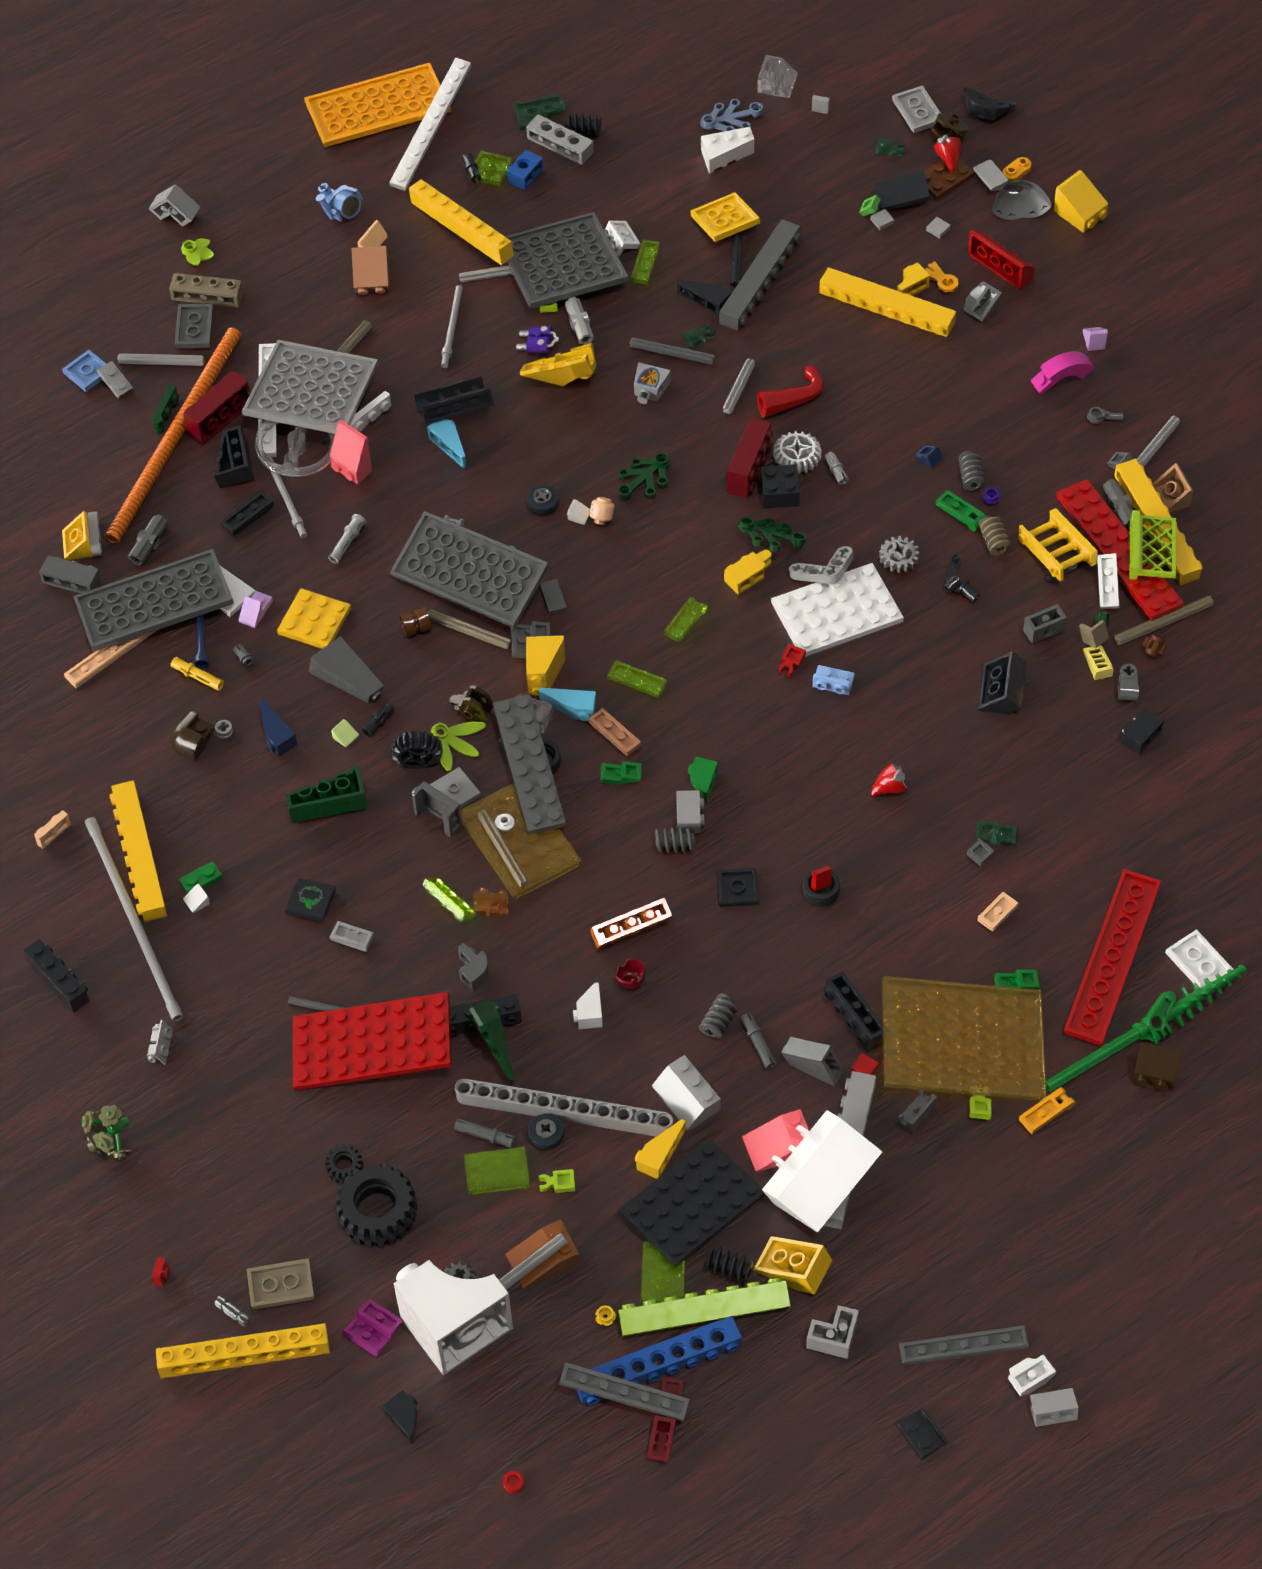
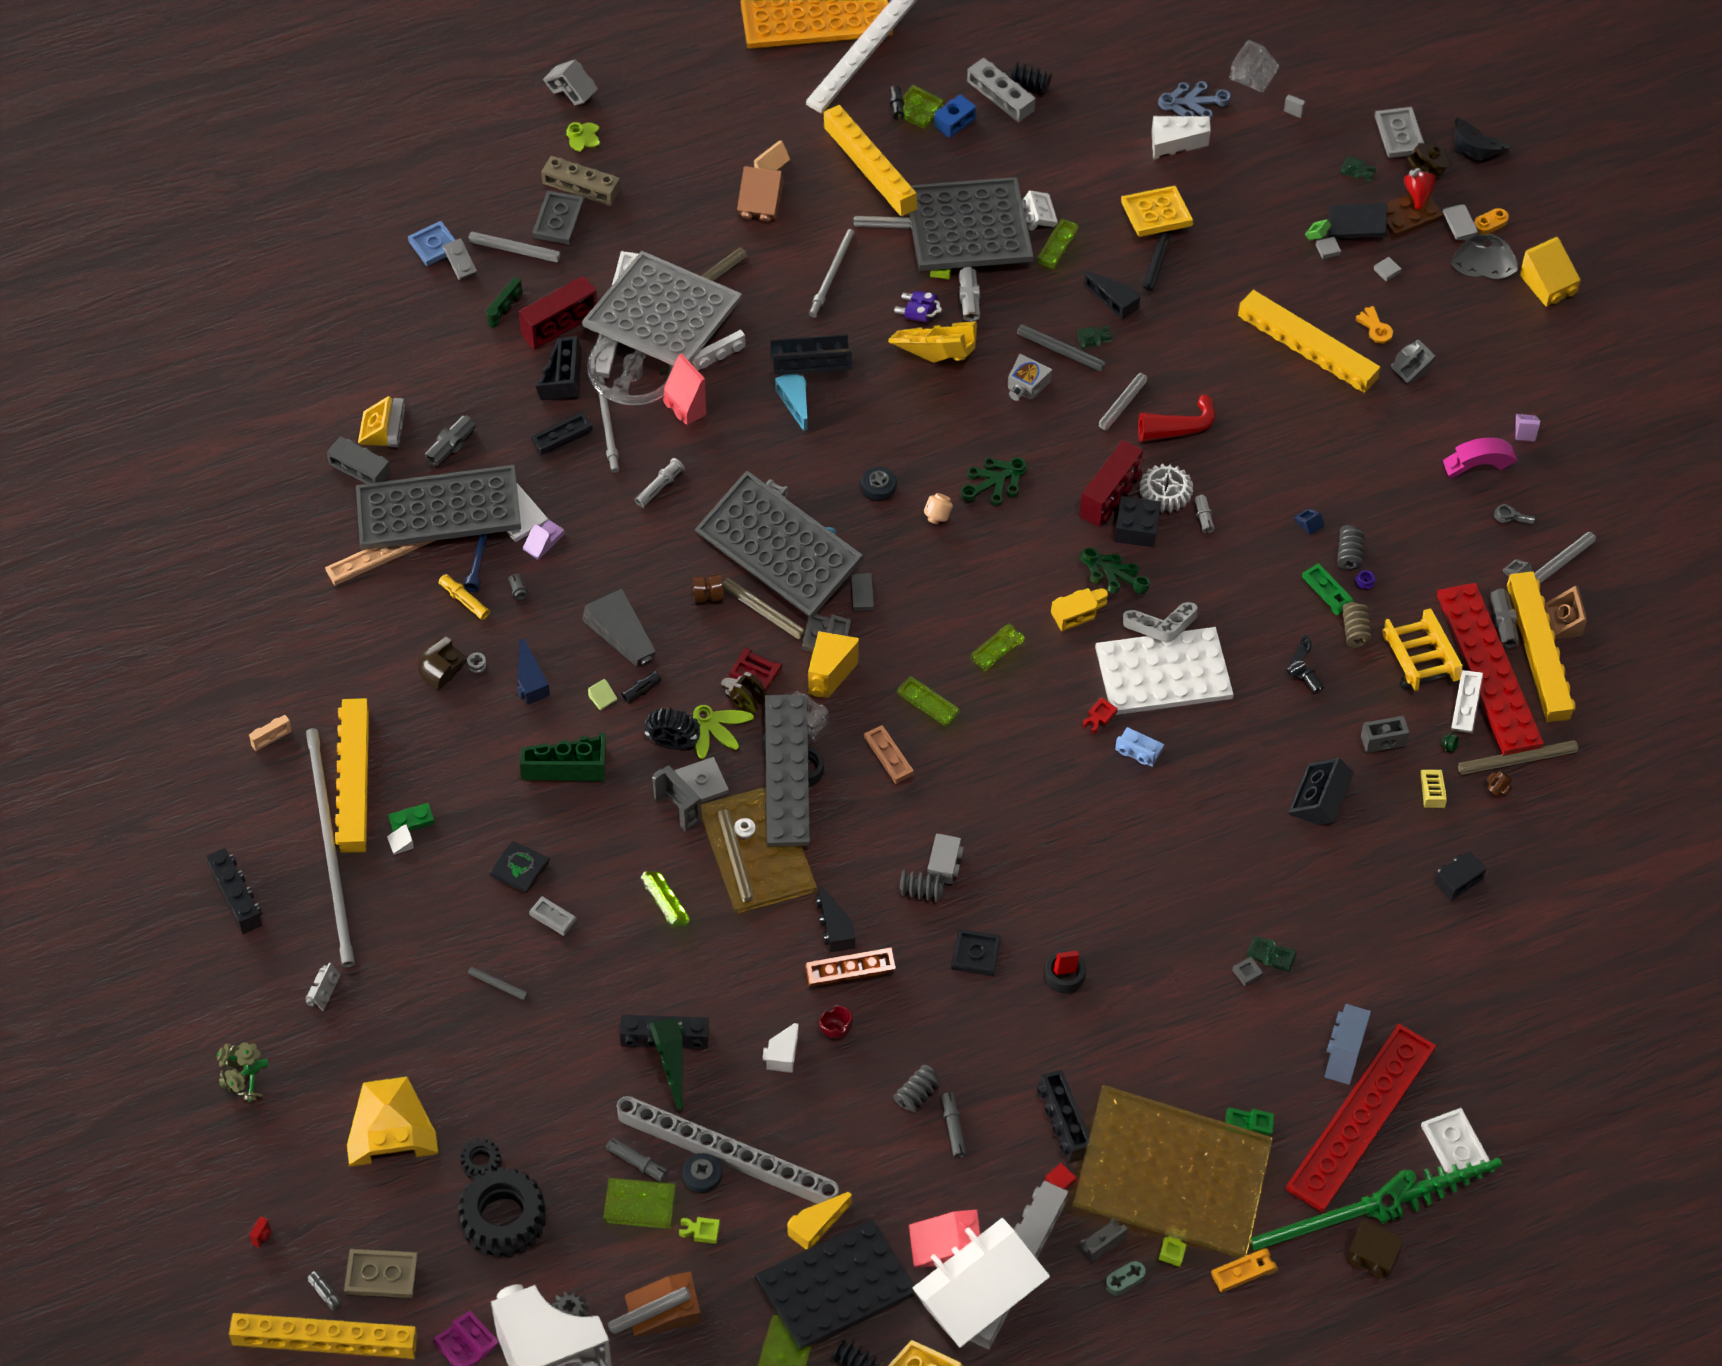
camera: 10 degrees right, 0 degrees up
orange piece [105,328,242,543] -> none
yellow plate [277,588,351,649] -> none
red plate [293,992,452,1091] -> none
medium blue piece [316,183,363,222] -> none
dark grey brick [458,943,489,992] -> none
clear orange hips [473,888,509,917] -> none
clear green wing [513,94,565,131] -> none
medium azure slope [539,688,596,721] -> none
white slope [567,499,590,525] -> none
green slope [600,761,641,784] -> none
light grey slope [652,1055,721,1131] -> none
green slope [688,757,718,803] -> none
dark grey brick [719,219,801,331] -> none
dark grey slope [781,1037,844,1086] -> none
red hat [871,763,908,797] -> none
light grey gear [879,536,919,573] -> none
yellow arch [897,262,930,296] -> none
red slope [968,230,1035,290] -> none
light nougat plate [977,892,1018,932] -> none
dark tan panel [1079,620,1109,648] -> none
dark grey piece [1118,664,1139,700] -> none
lime fence [1129,510,1176,579] -> none
none -> yellow wedge [347,1077,438,1167]
none -> dark red plate [729,648,783,692]
none -> black slope [815,886,855,952]
none -> sand green beam [1106,1261,1145,1295]
none -> sand blue wedge [1324,1004,1371,1085]

